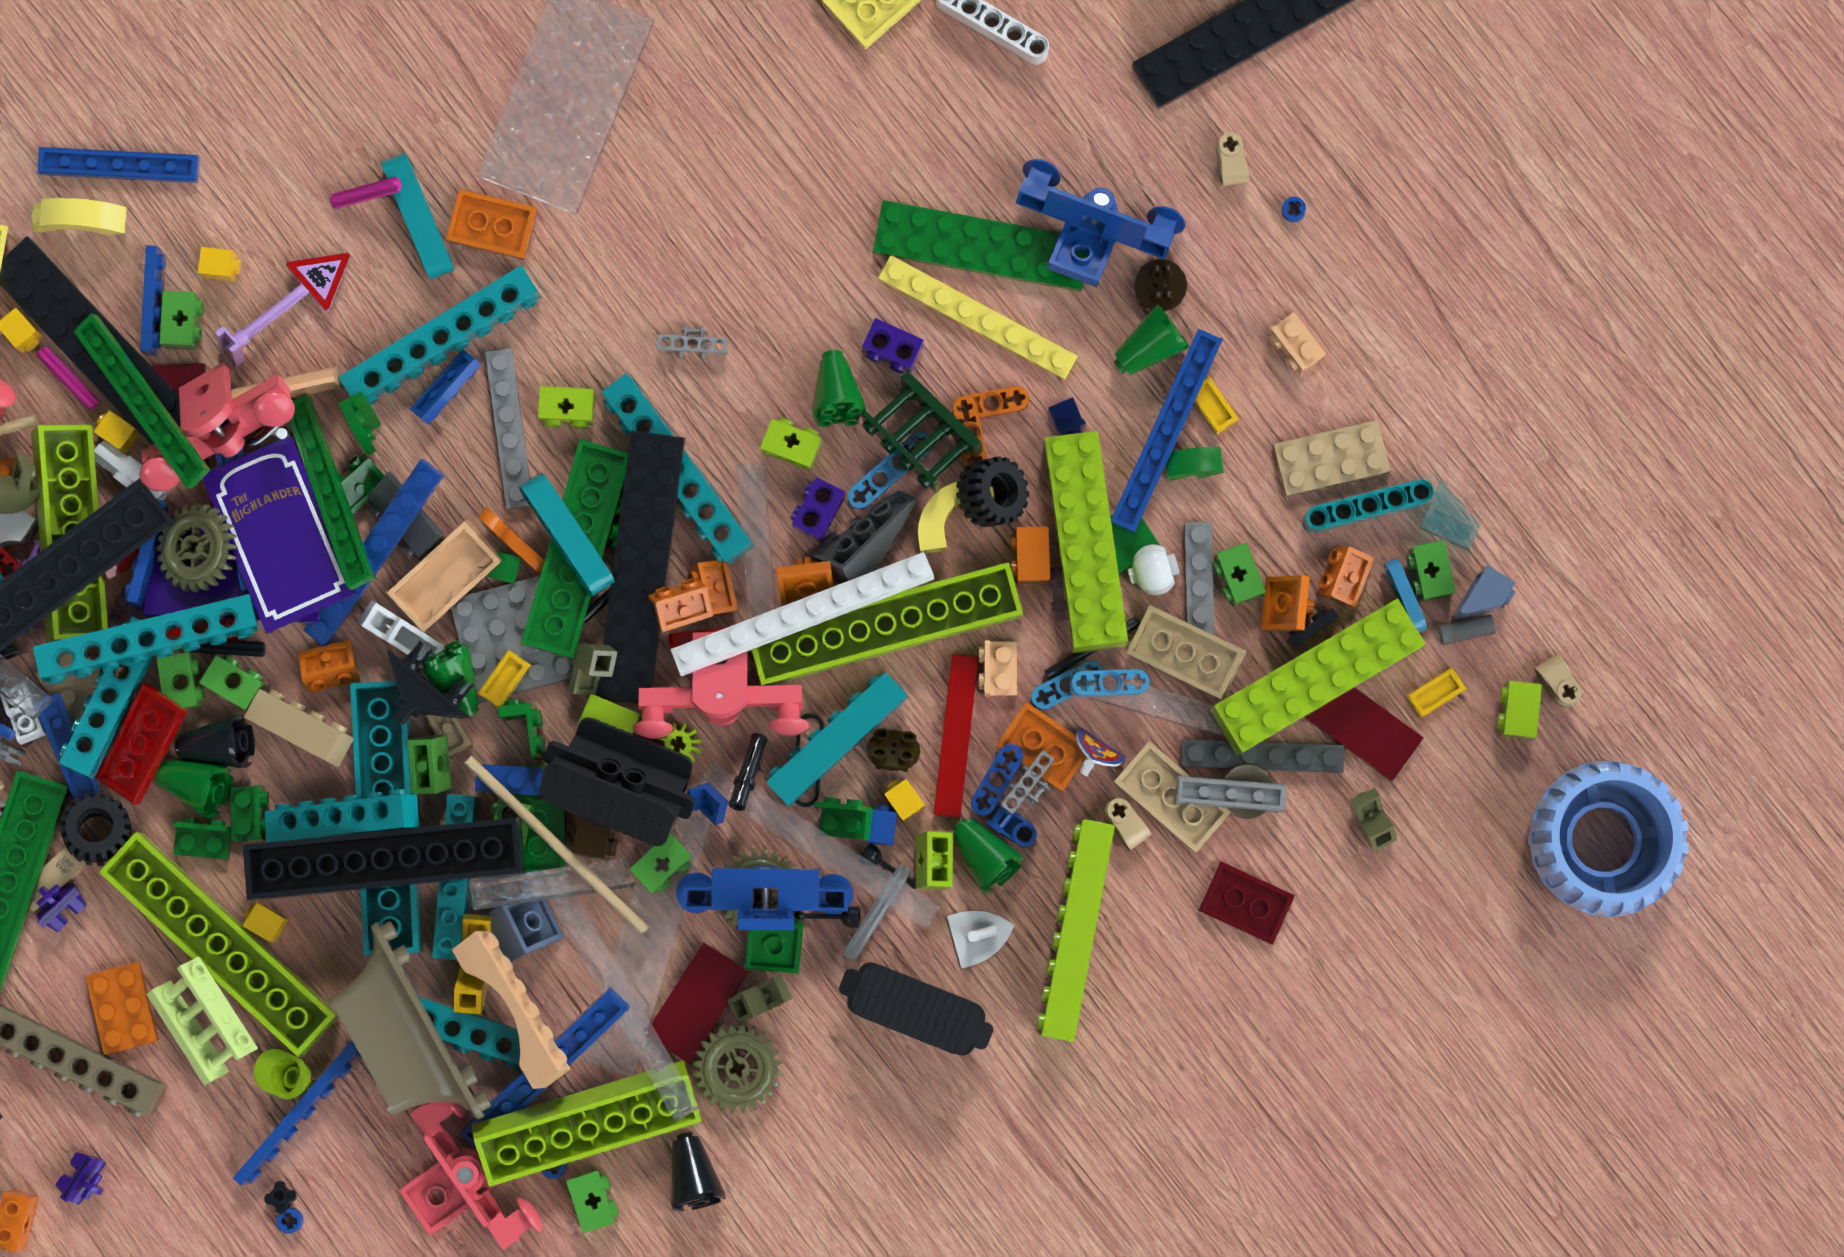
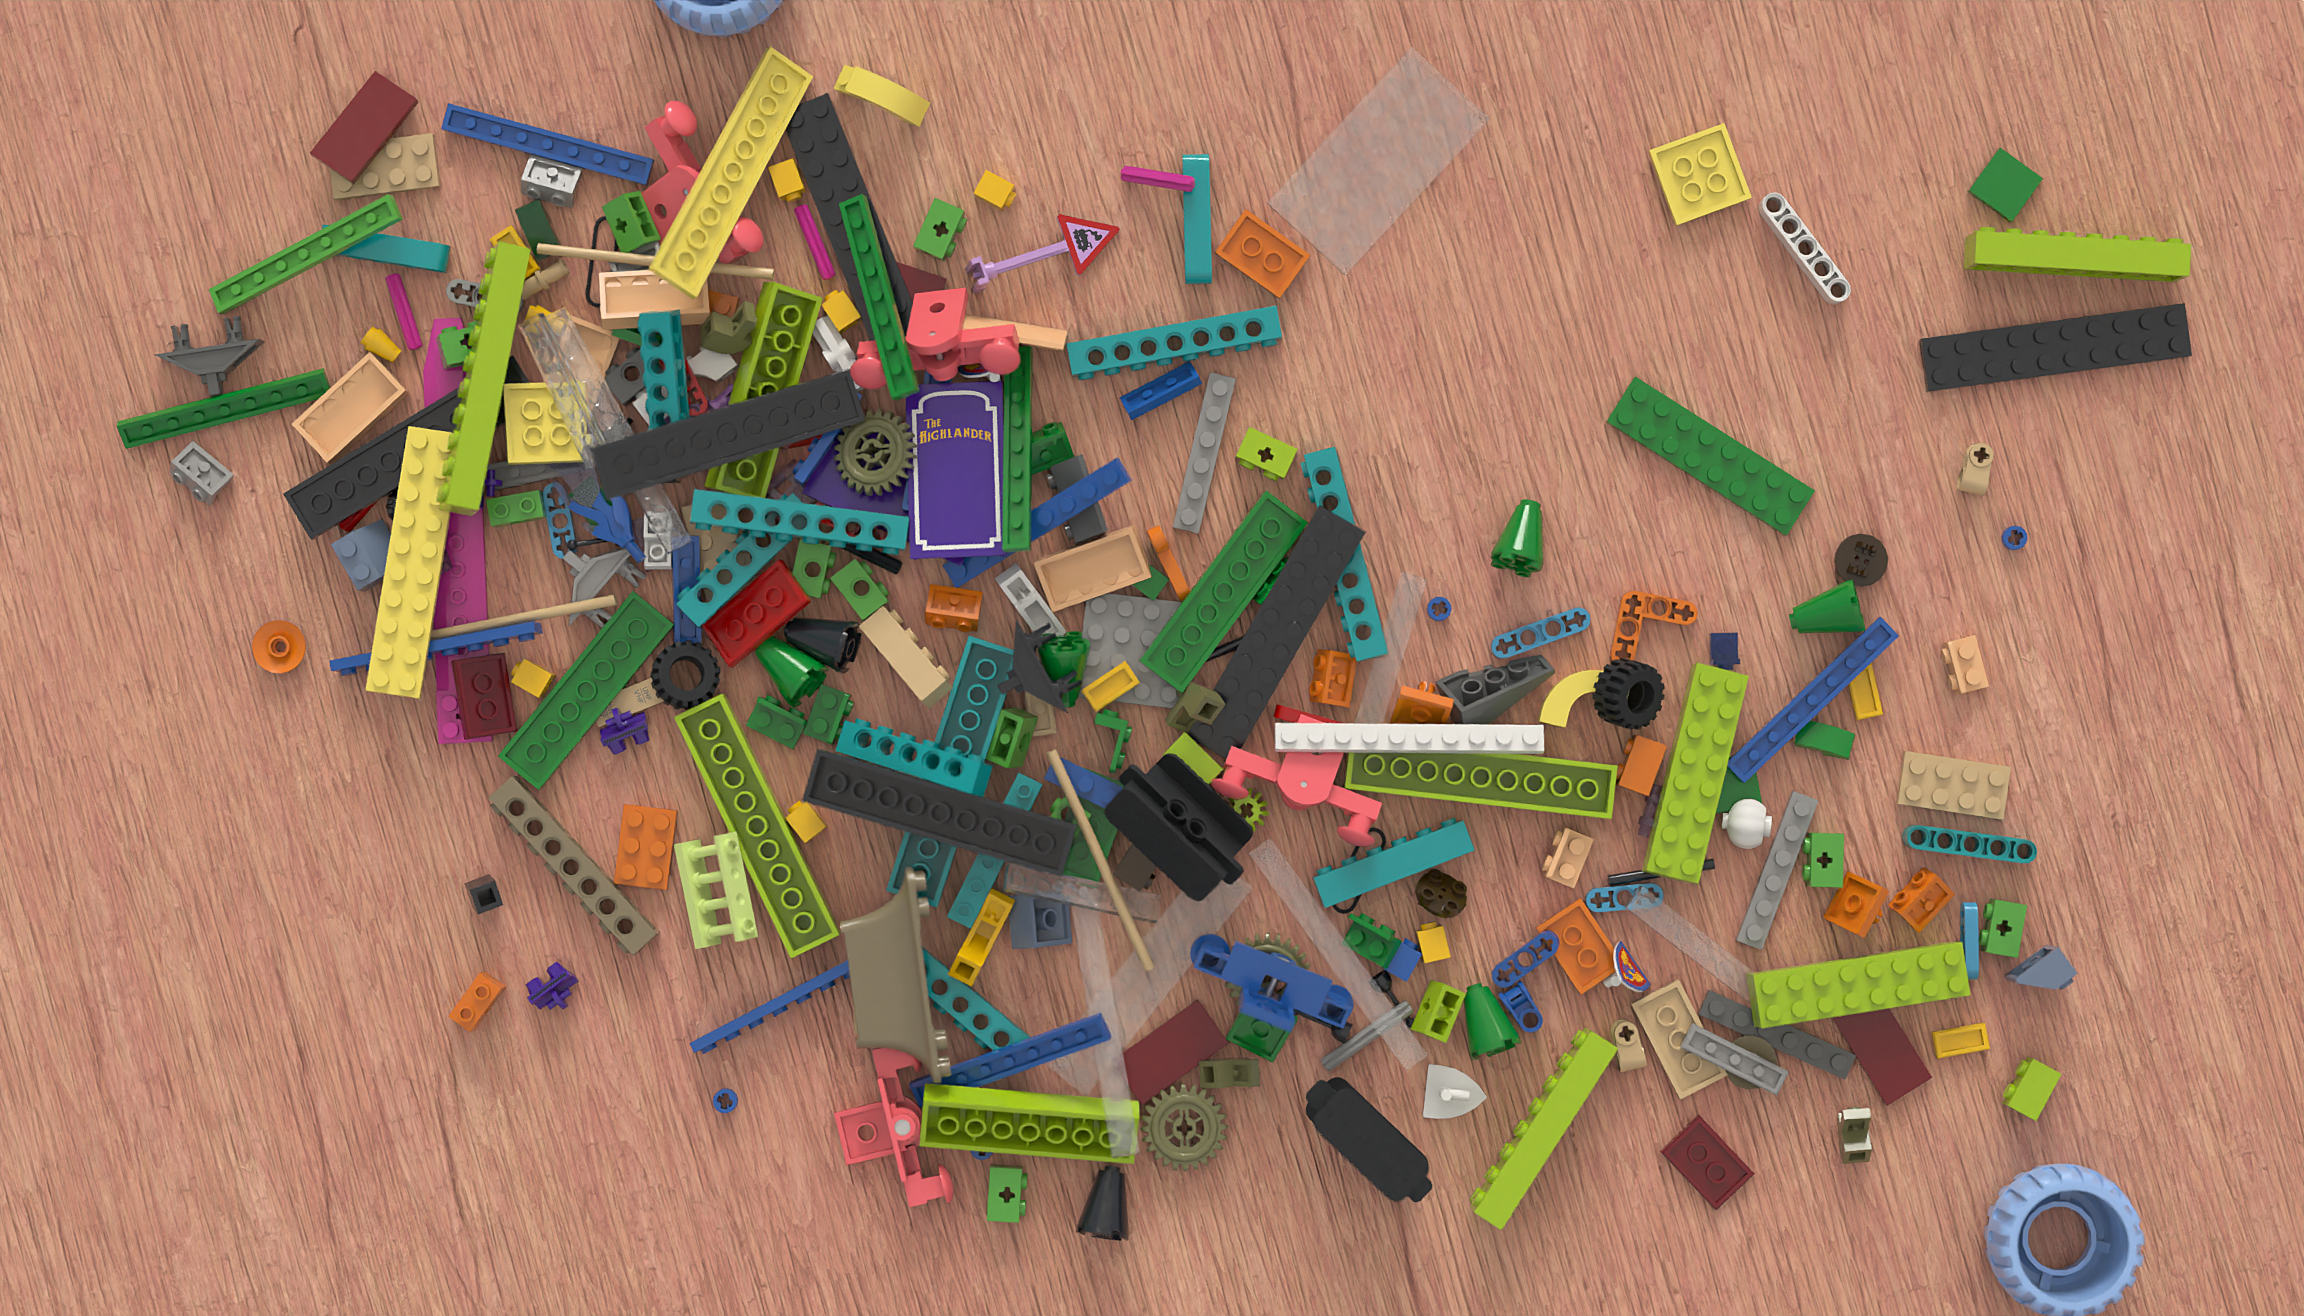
camera: 25 degrees right, 5 degrees up
blue tile [37,147,200,183] -> none
blue plate [140,245,166,356] -> none
lime piece [253,1049,314,1100] -> none
black plate [264,1181,297,1214] -> none
green bracket [338,392,381,456] -> none
light nougat arch [452,931,570,1089] -> none
teal beam [519,473,615,597] -> none
bright green brick [629,832,693,894] -> none
orange bracket [648,579,713,632] -> none
light grey piece [657,324,728,360] -> none
blue bracket [687,783,729,825] -> none
black pin [728,733,768,811] -> none
lime brick [760,417,822,471] -> none
dark purple brick [790,477,846,543] -> none
dark green fence [861,371,983,493] -> none
dark purple brick [862,318,924,374] -> none
light yellow plate [878,255,1078,381] -> none
red tile [934,654,979,818] -> none
light grey piece [1000,750,1054,815] -> none
blue piece [1015,159,1185,287] -> none
dark azure beam [1070,669,1149,697] -> none
tan plate [1126,605,1247,700] -> none
black plate [1286,609,1339,650] -> none
clear light blue wing [1419,480,1480,551] -> none
light grey piece [1438,614,1496,645] -> none
tan piece [1534,654,1582,707] -> none
none -> blue bush [1427,597,1451,621]

